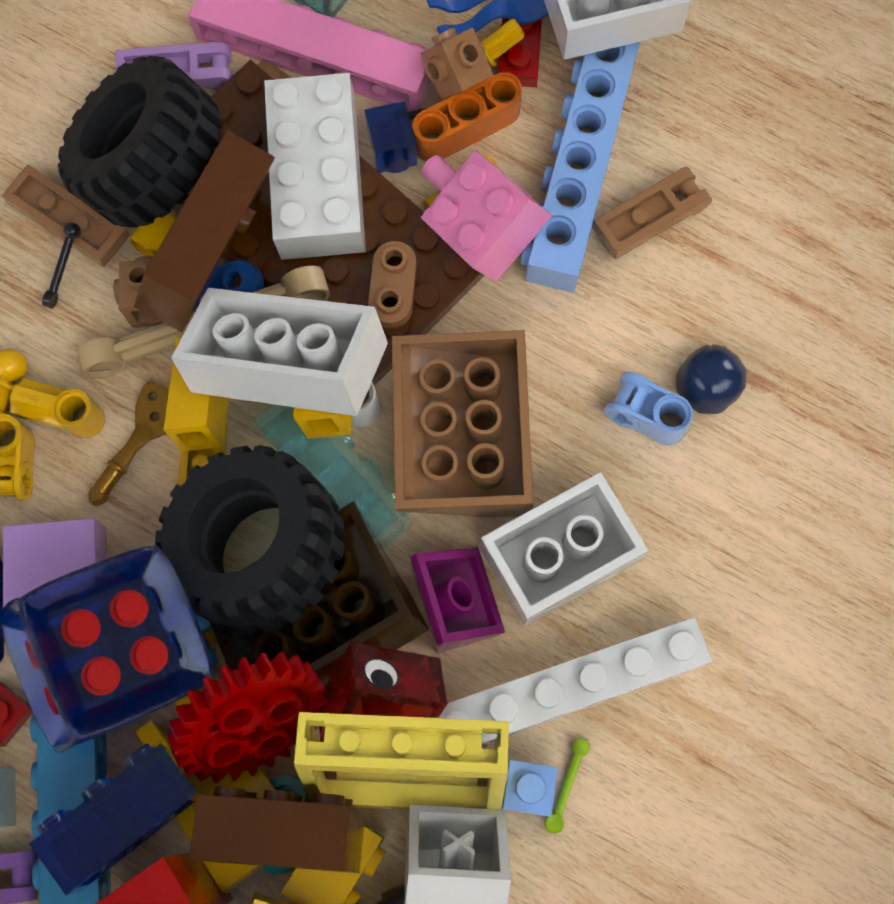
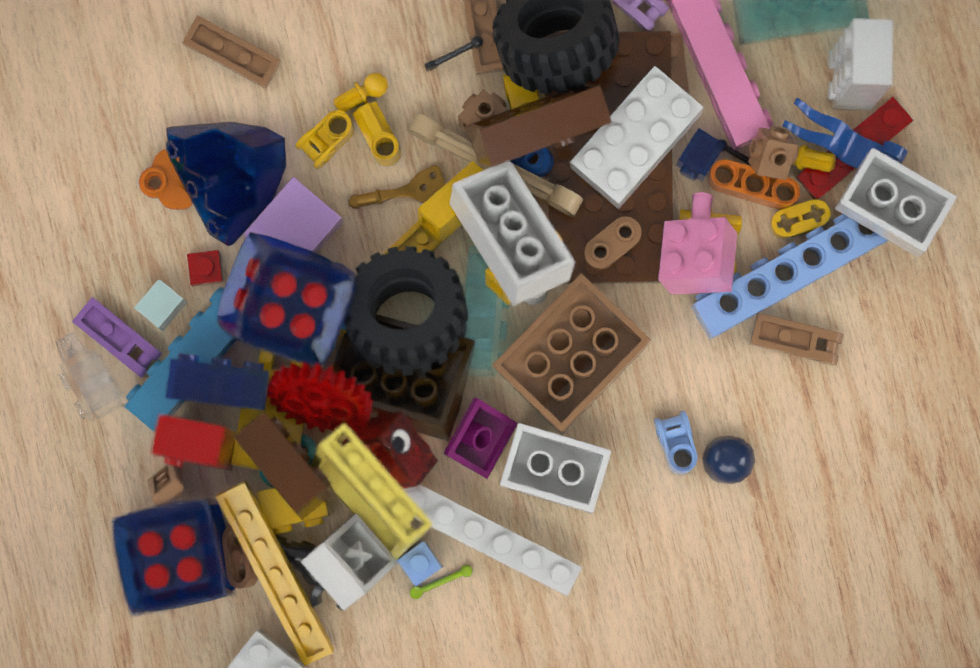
camera: 45 degrees right, 10 degrees up
none -> yellow beam [770,199,830,239]

